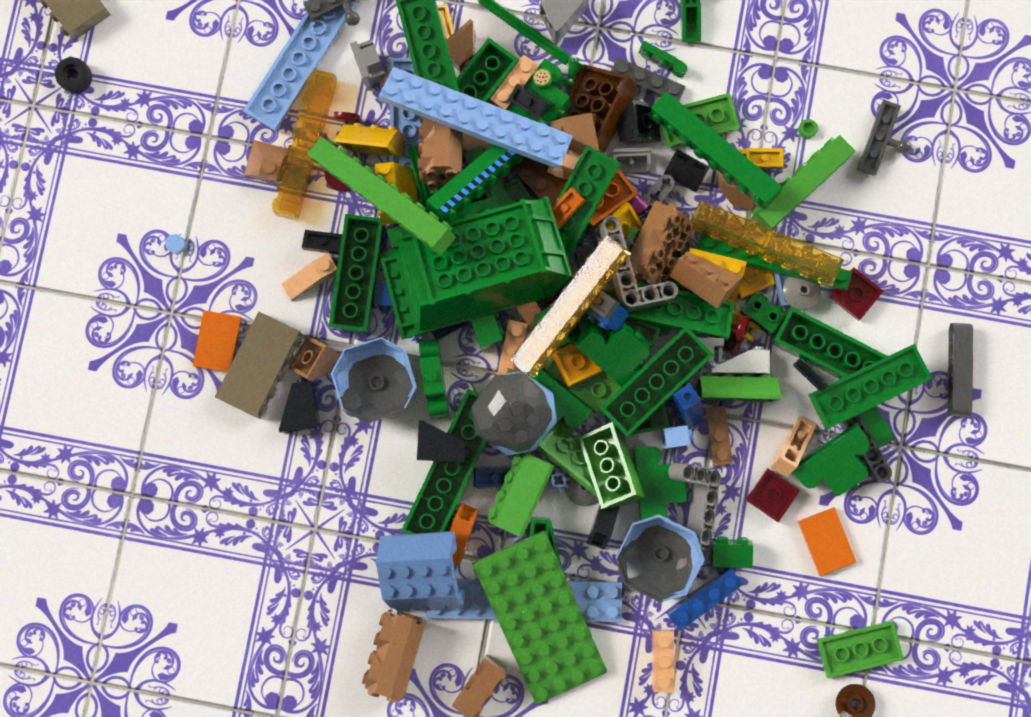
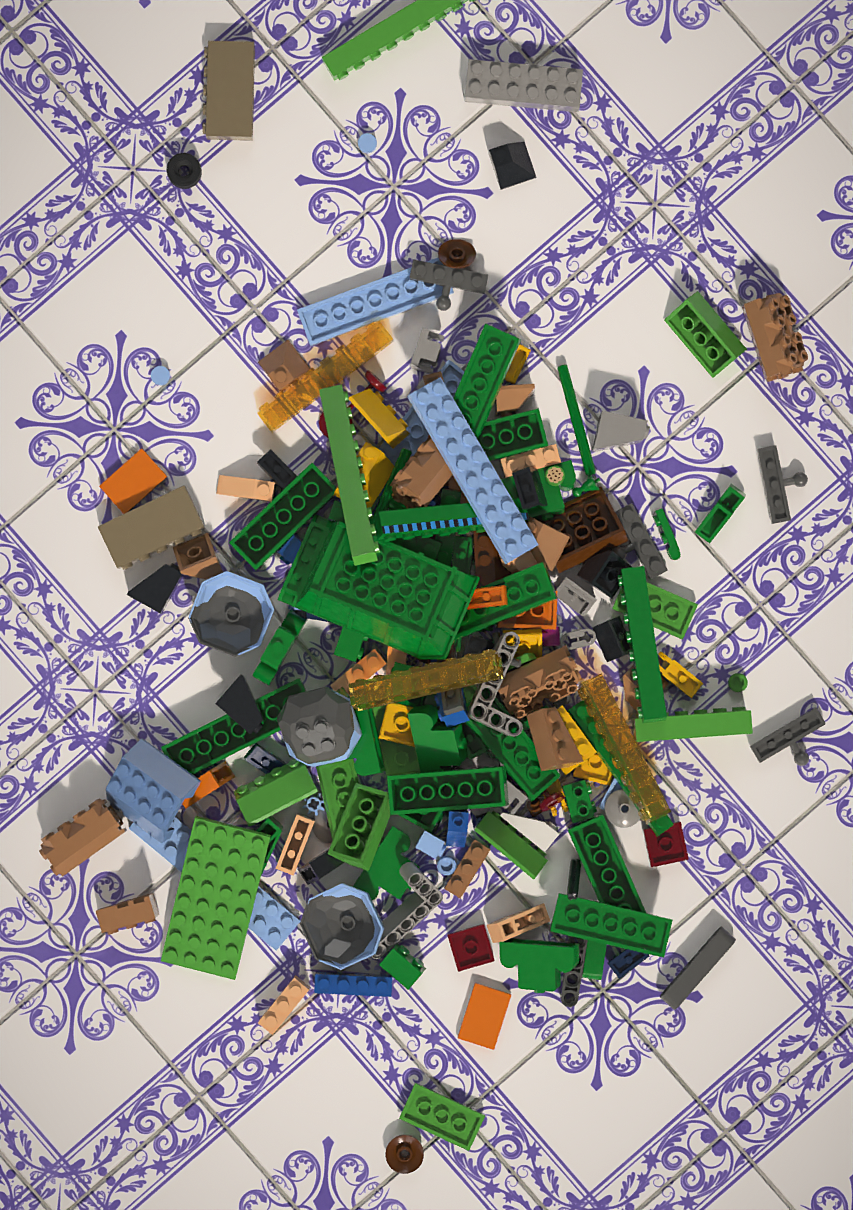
camera: 35 degrees right, 5 degrees up
none -> light nougat brick [275,813,315,876]
none -> light blue tile [437,856,456,875]
none -> dark blue plate [607,949,650,979]

